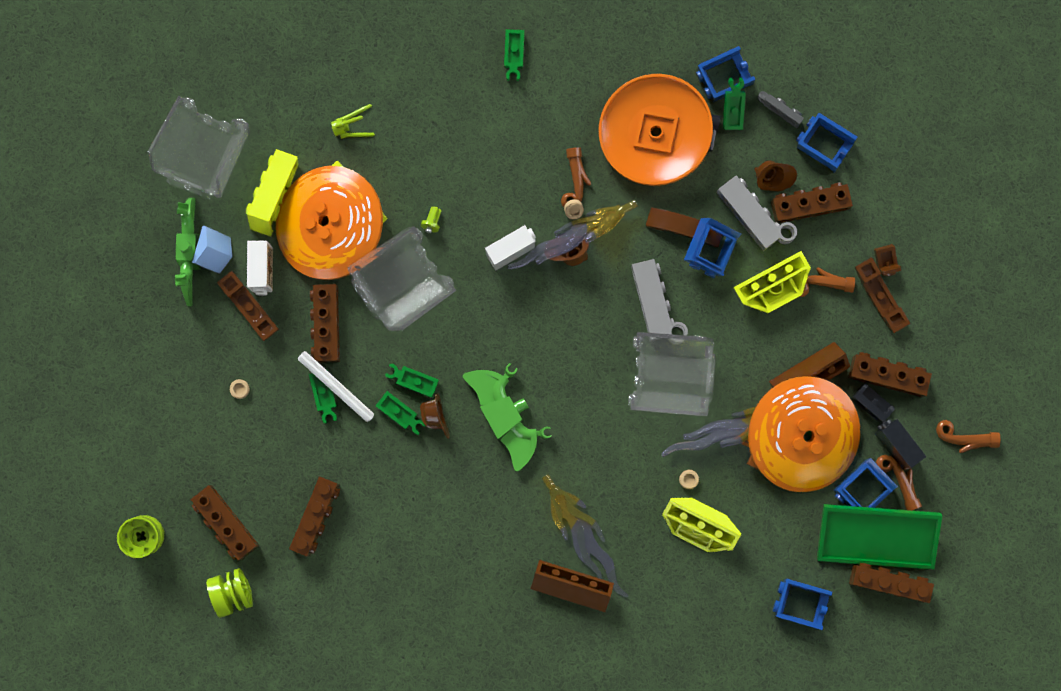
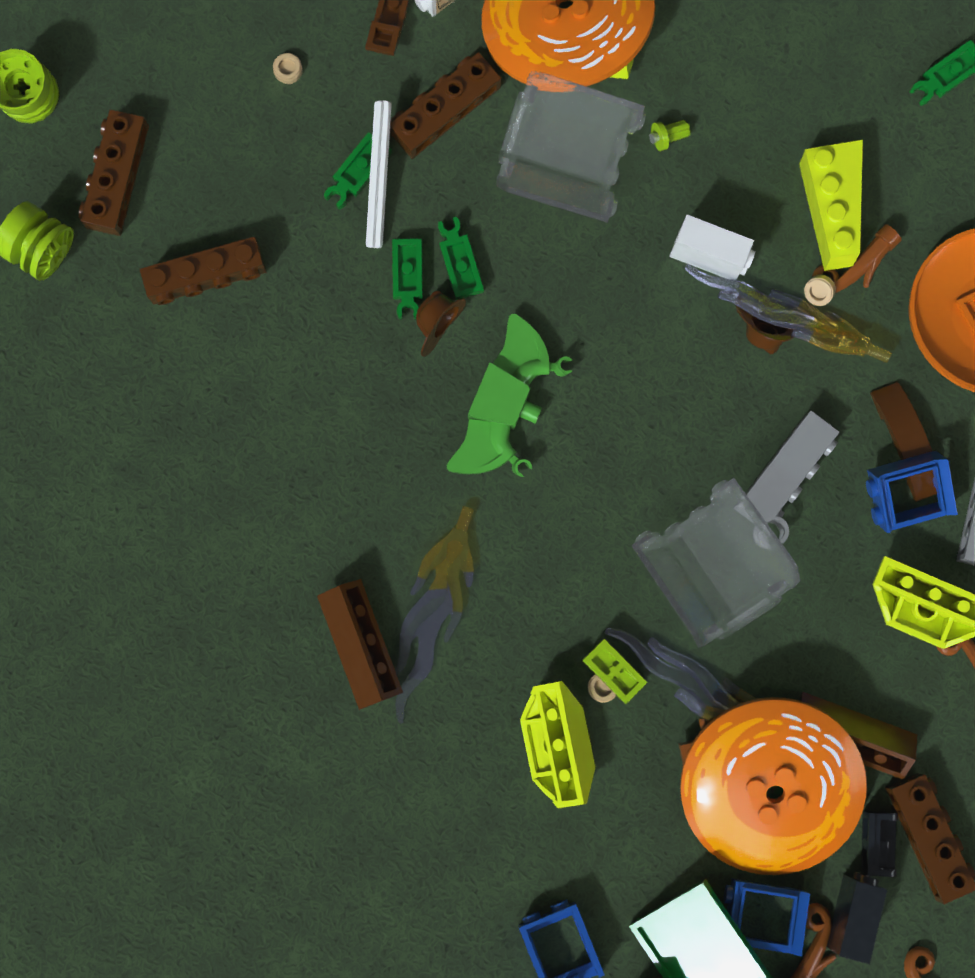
camera: 45 degrees right, 0 degrees up
none -> lime hinge [582,639,647,704]
none -> neon yellow wedge [800,140,863,271]

